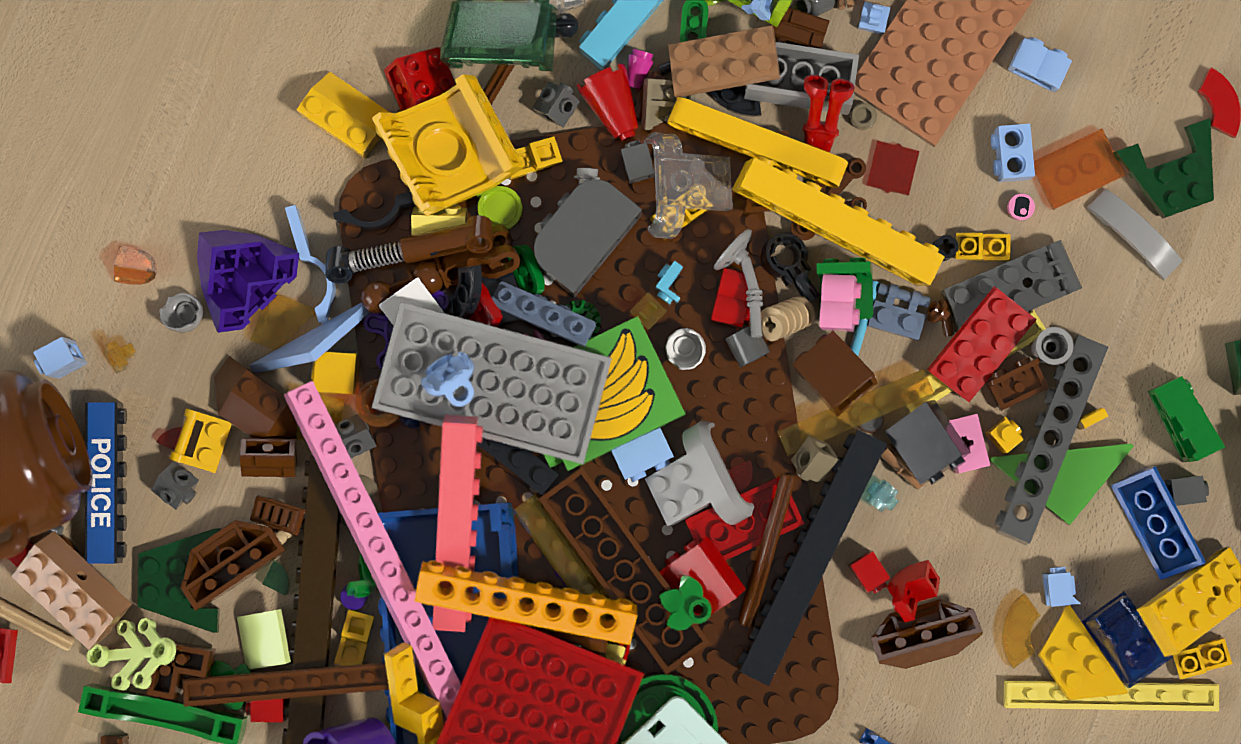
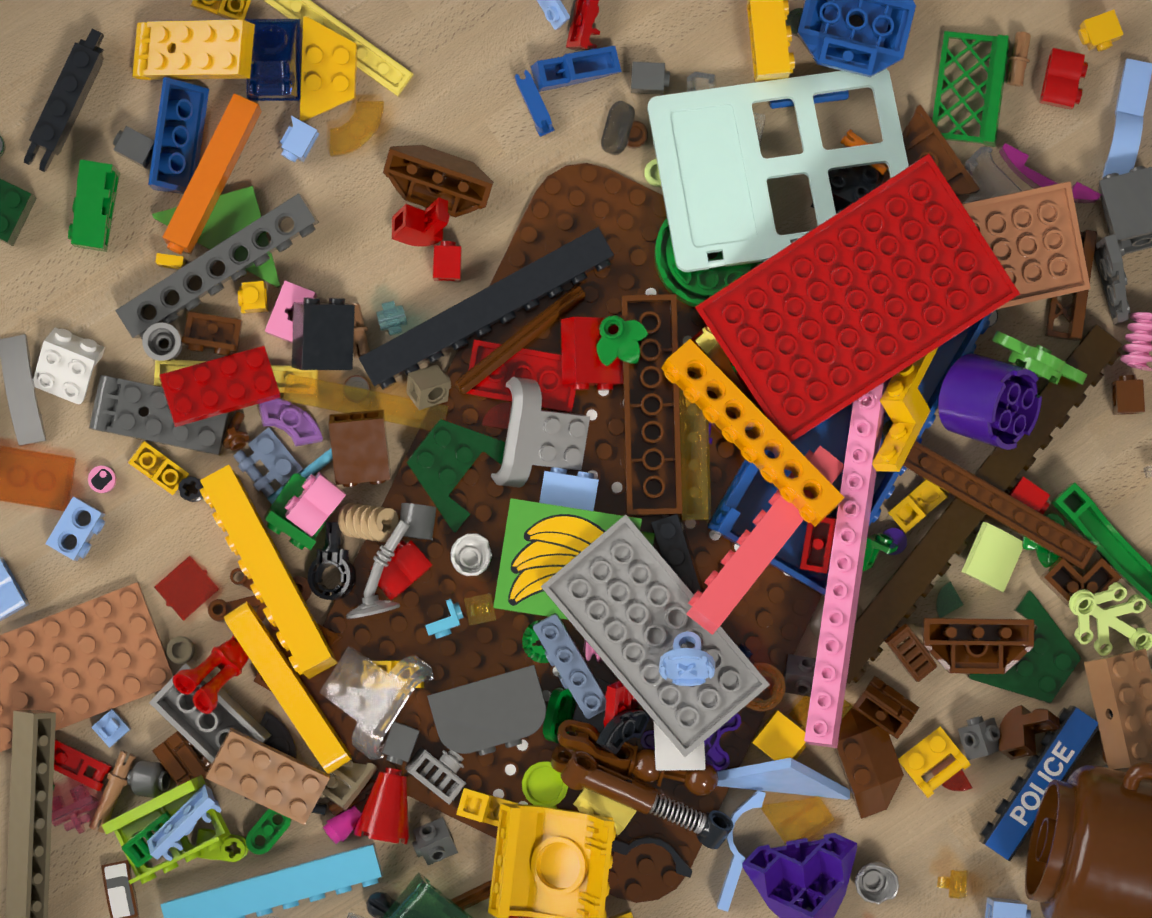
camera: 140 degrees left, 0 degrees up
none -> white bracket [33,327,105,404]
none -> orange brick [162,93,262,255]
none -> medium lavender tile [258,398,323,447]
none -> light grey slope [405,747,466,805]
none -> dark green wing [406,419,506,533]
none -> red brick [800,516,837,574]
none -> reddish brown brick [999,705,1060,760]

